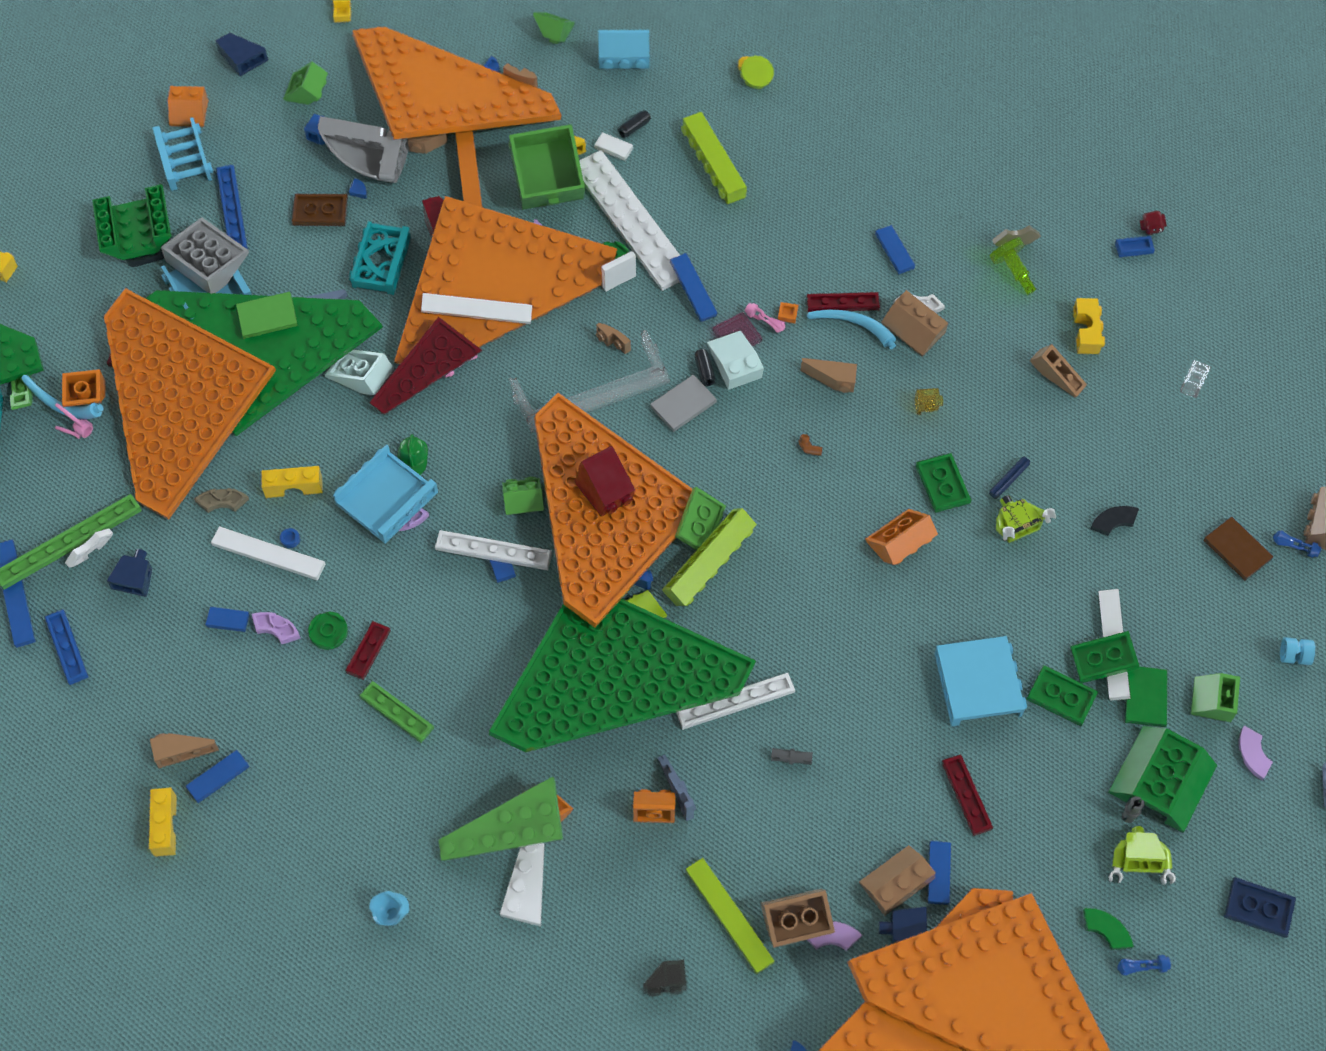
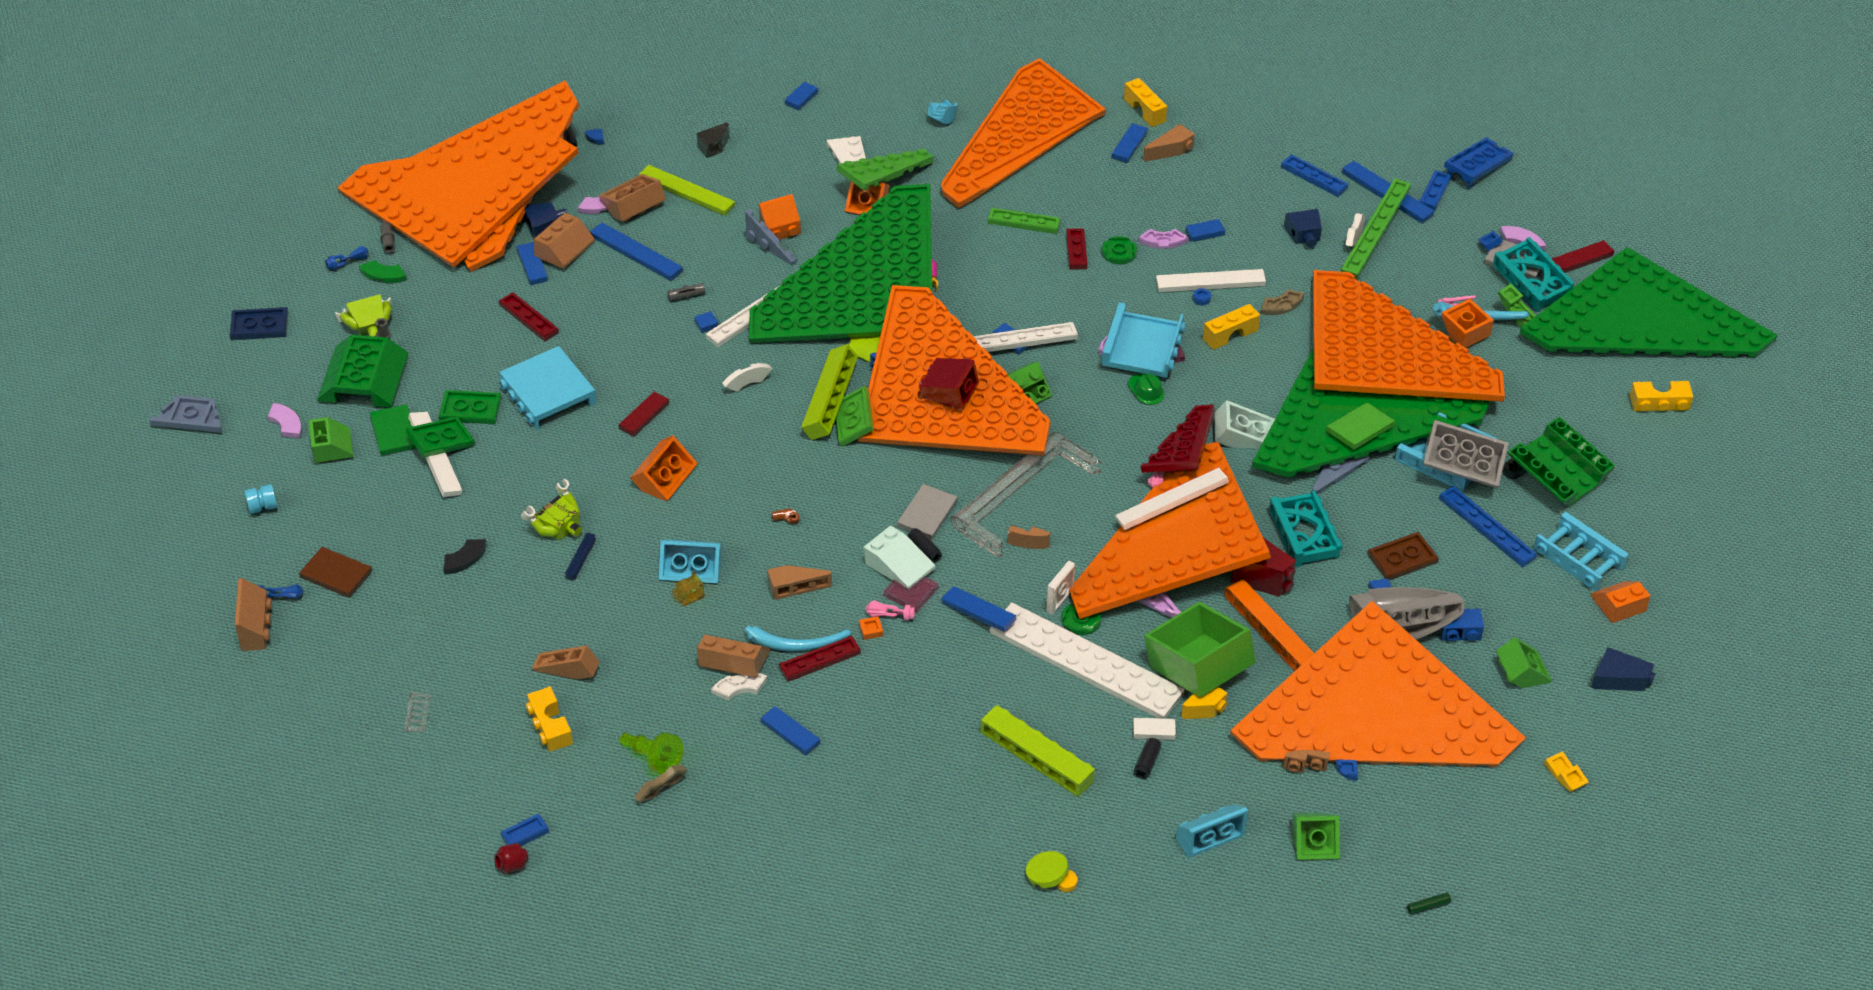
camera: 155 degrees right, 15 degrees down
green tile [915,453,972,513] -> none
none -> dark grey pin [380,222,395,253]
none -> blue tile [590,222,683,281]
none -> dark red tile [619,391,669,437]
none -> medium azure slope [659,539,723,583]
none -> blue tile [694,311,719,333]
none -> white tile [722,363,772,392]
none -> blue tile [785,82,818,110]
none -> orange wing [941,58,1106,208]

